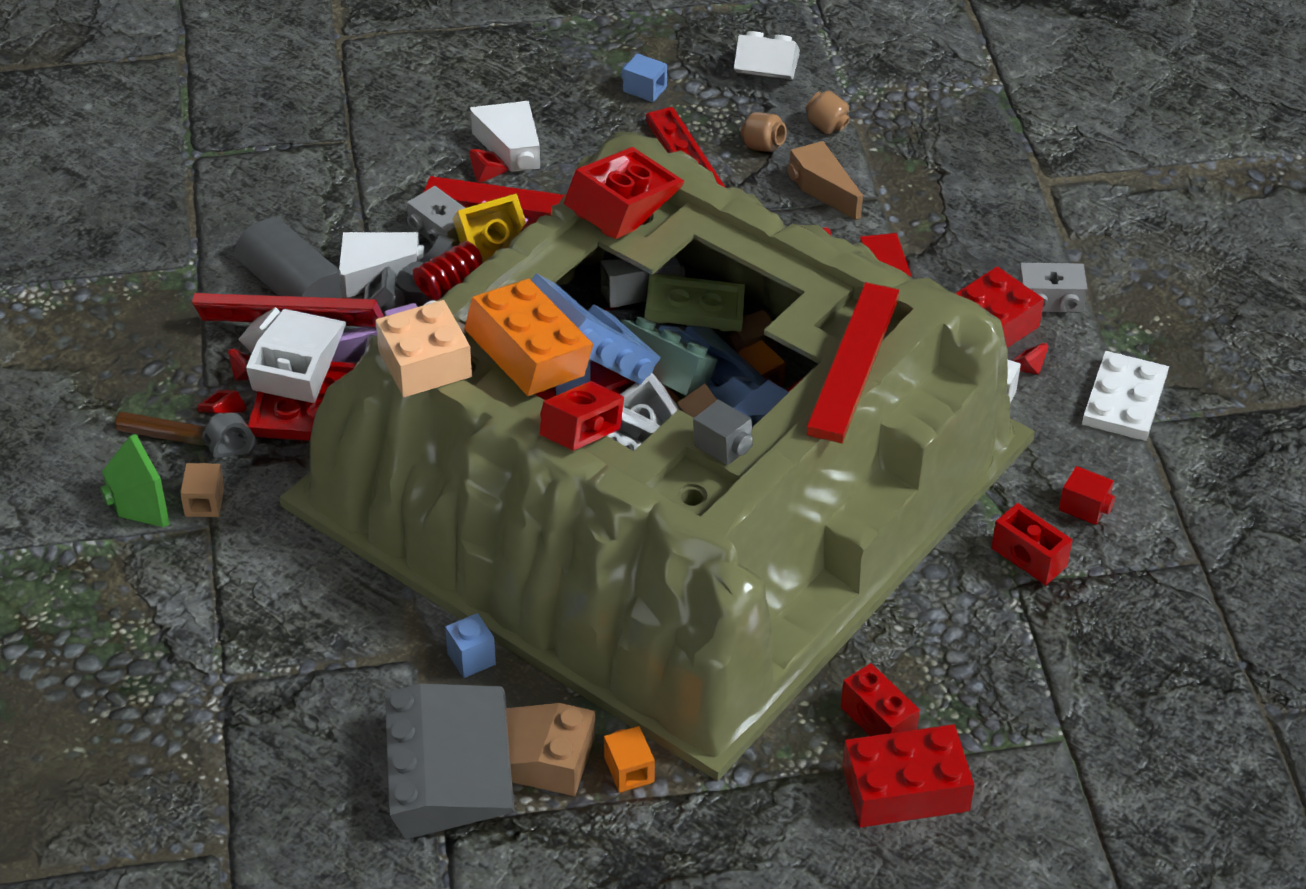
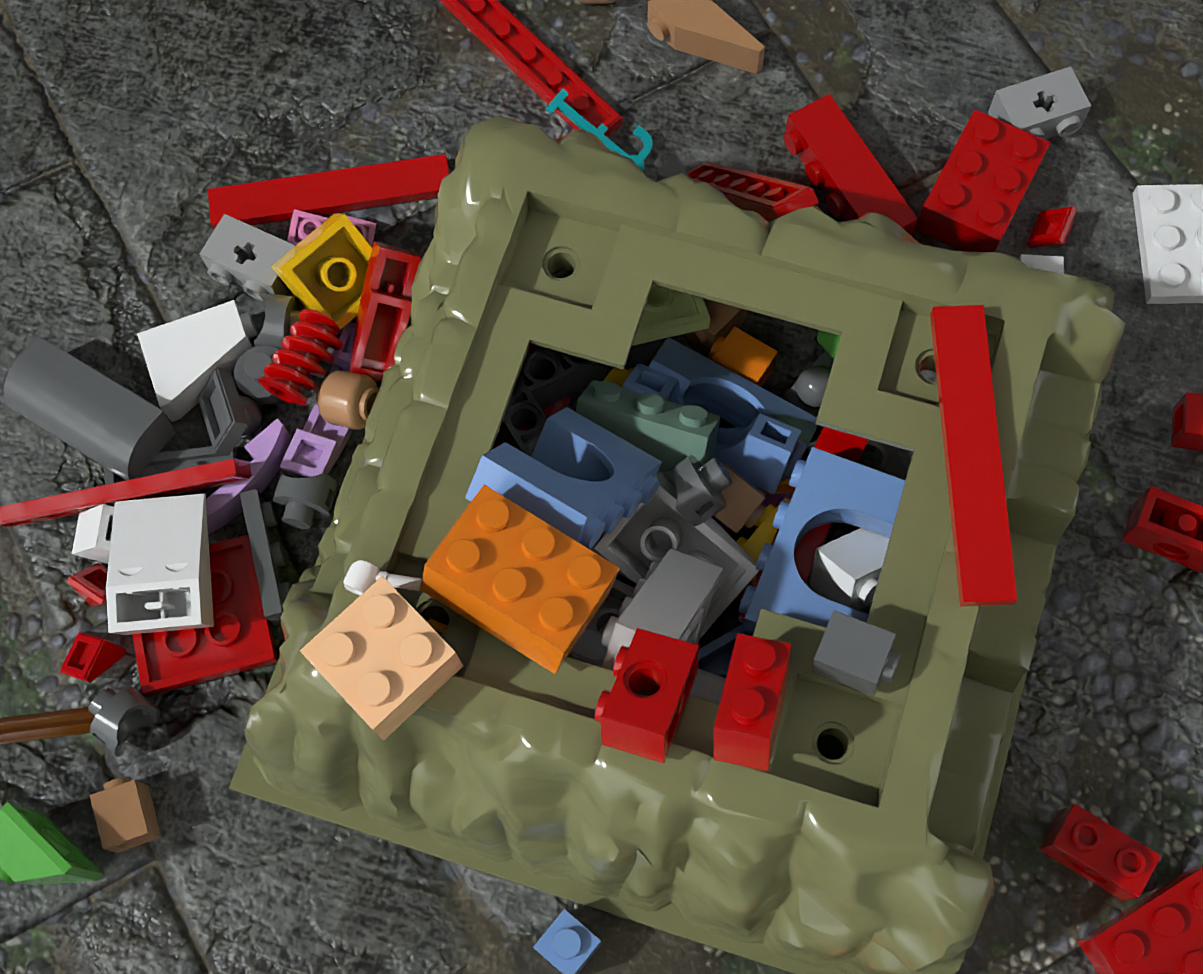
camera: 15 degrees left, 25 degrees up
red slope [469,149,509,182] -> none
white slope [470,101,540,172] -> none
red slope [563,147,684,239] -> none
none -> dark grey piece [663,455,733,527]
none -> red brick [714,633,791,771]

